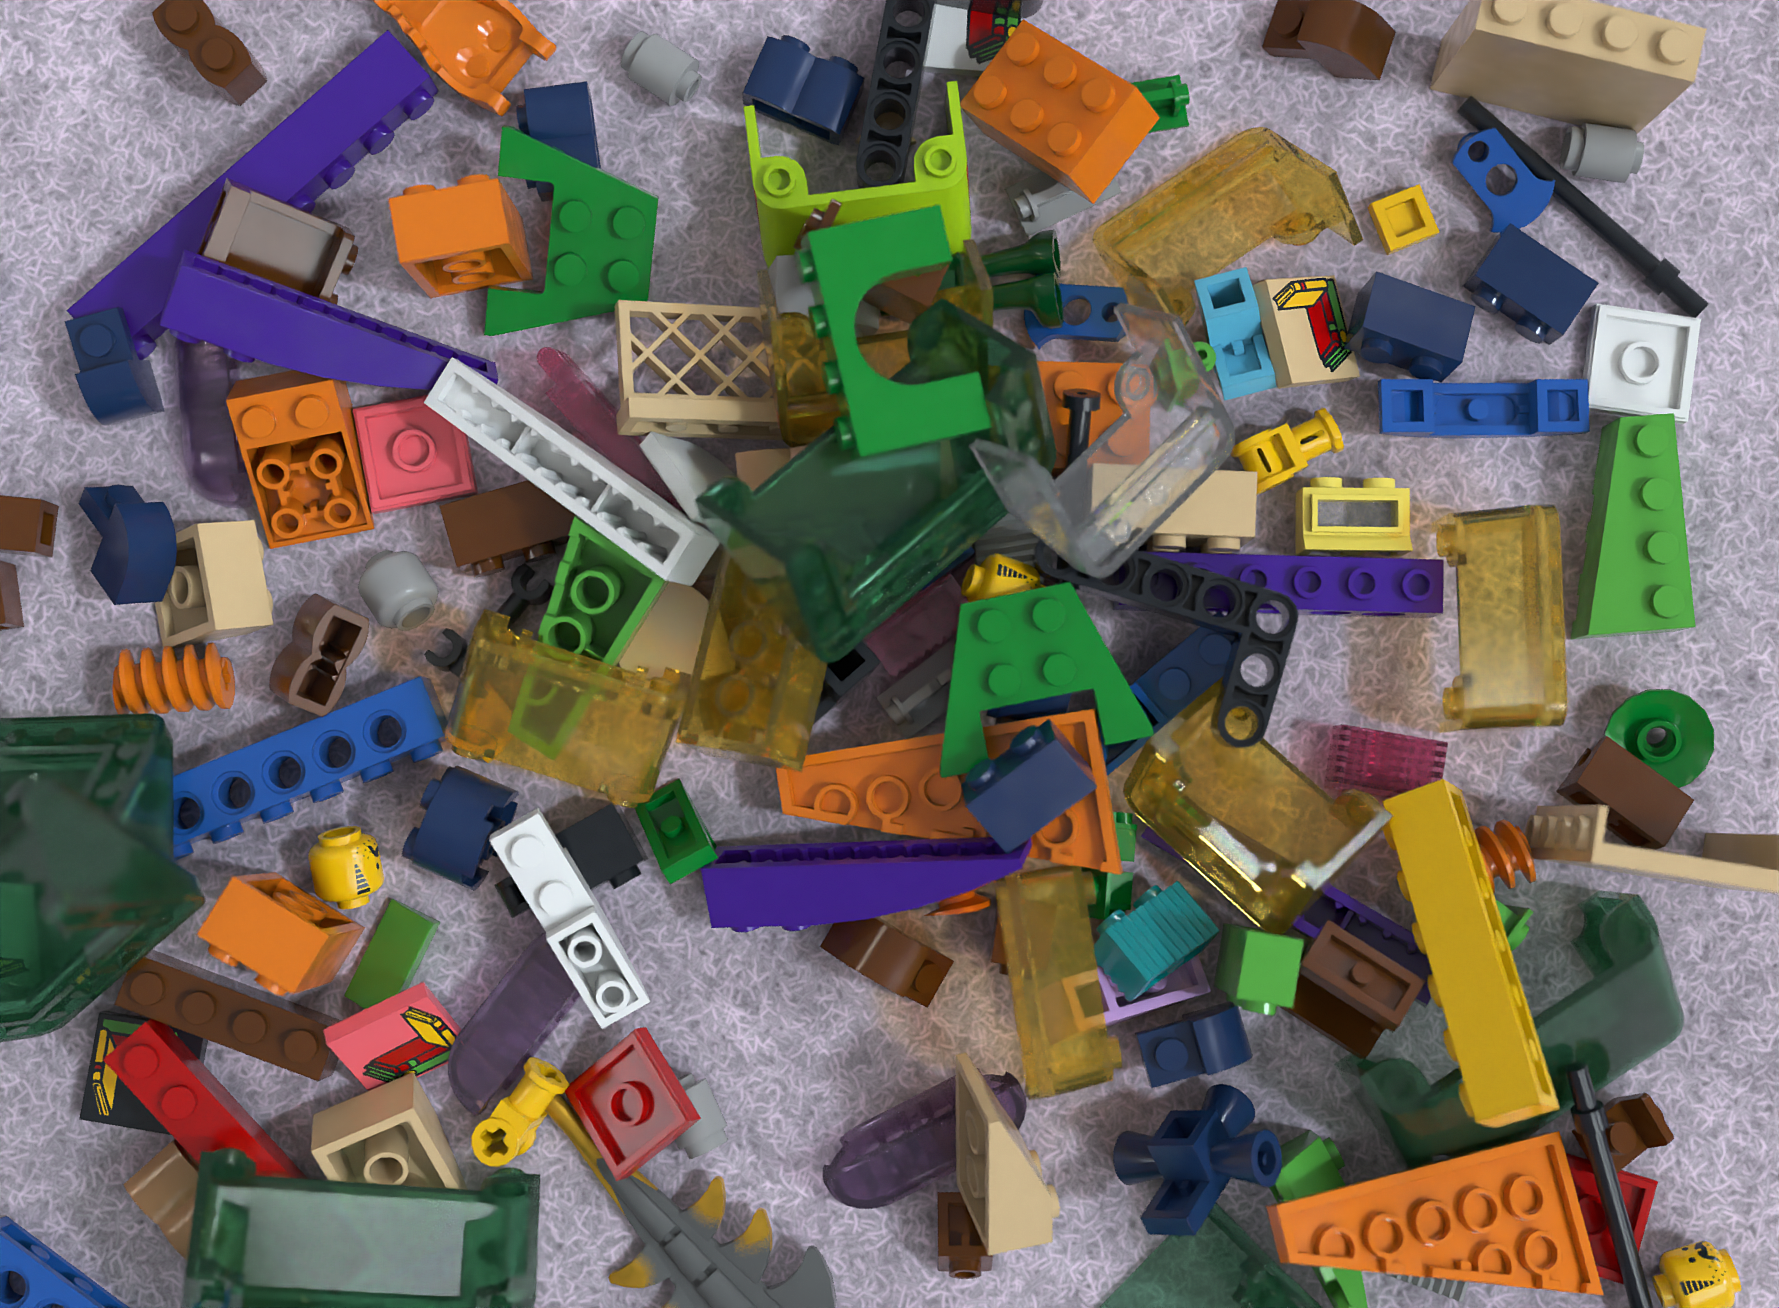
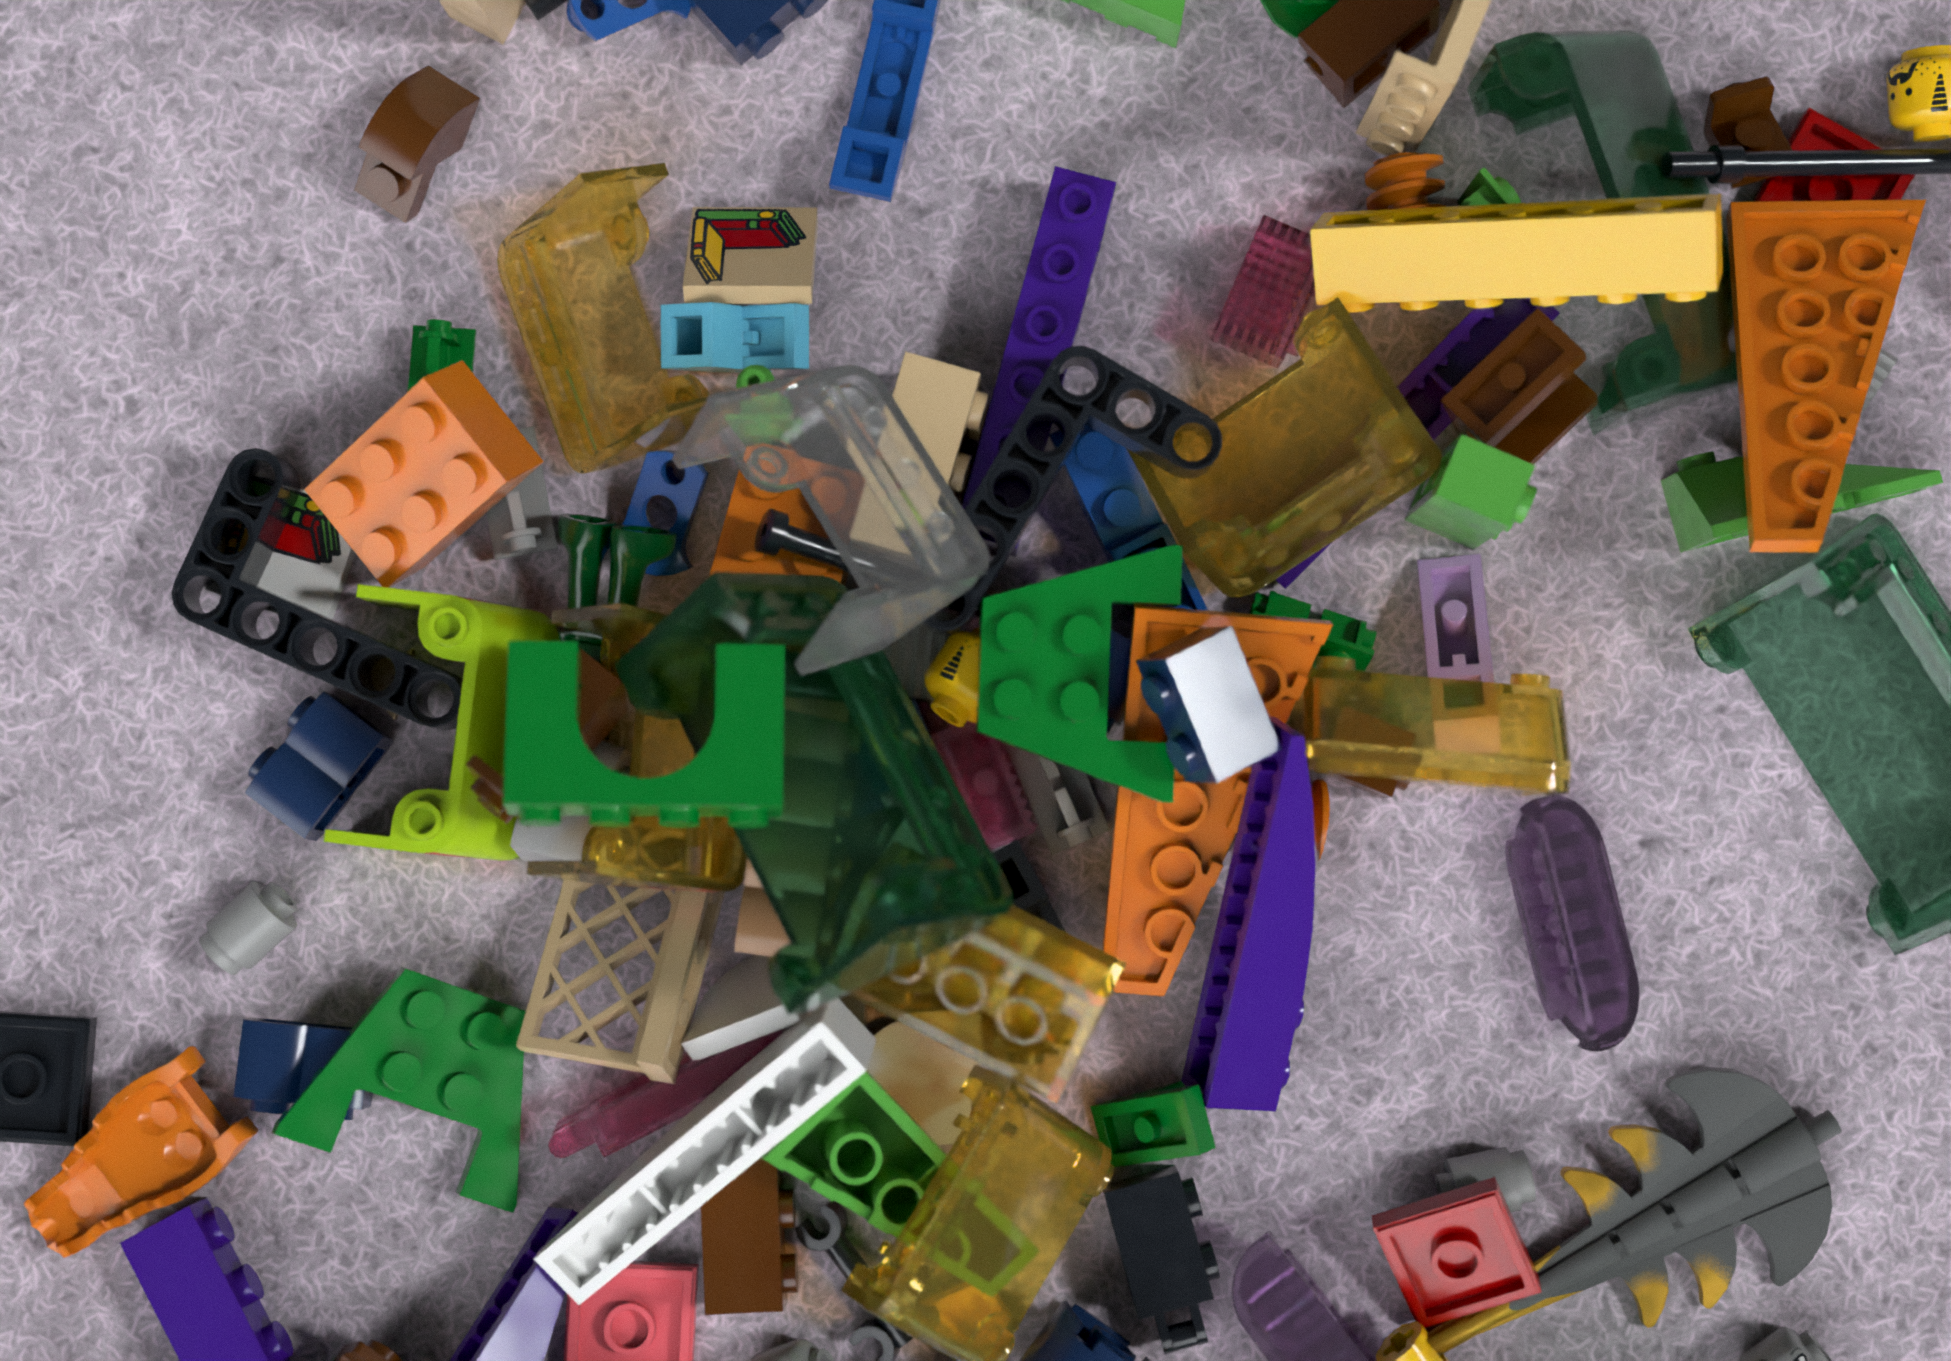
camera: 70 degrees left, 0 degrees up
orange brick [388,174,534,298] -> none
white slope [490,808,650,1029] -> none
reddish brown brick [820,917,954,1008] -> none
reddish brown bracket [937,1192,993,1279] -> none
tan slope [955,1052,1060,1255] -> none
teal brick [1089,881,1221,1001] -> none
dark blue brick [1113,1084,1282,1236] -> none
dark blue brick [1135,1002,1253,1088] -> none
yellow connector [1228,408,1344,495] -> none
light yellow window [1295,477,1413,557] -> none
dark blue brick [1344,271,1476,382] -> none
yellow tile [1367,184,1439,255] -> none
clear yellow windscreen [1431,504,1568,733] -> none

